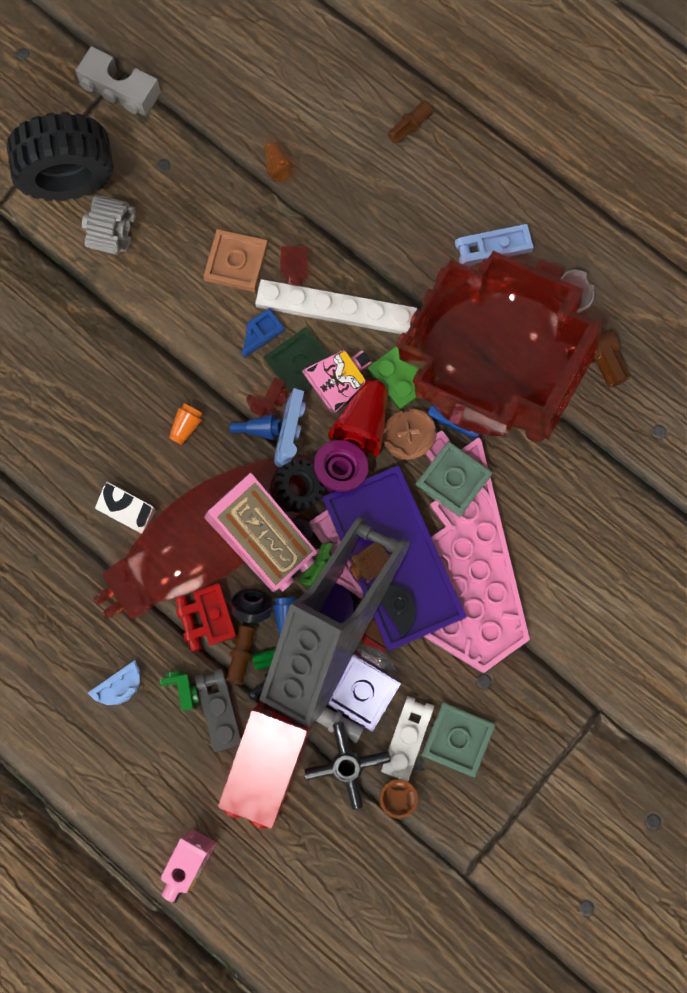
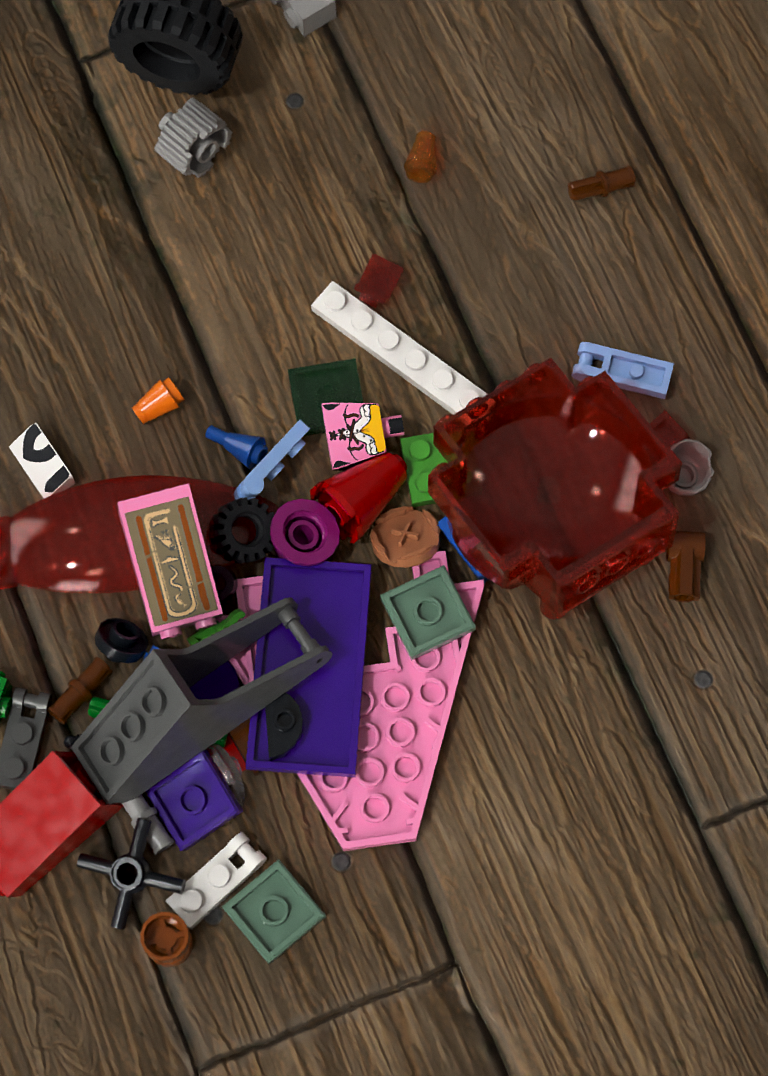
camera: 25 degrees right, 5 degrees down
red plate [175,584,237,652] -> none
nougat tile [203,229,268,292] -> none
blue tile [242,308,285,358] -> none
clear red bracket [246,377,288,417] -> none
clear orange bracket [349,542,390,584] -> none

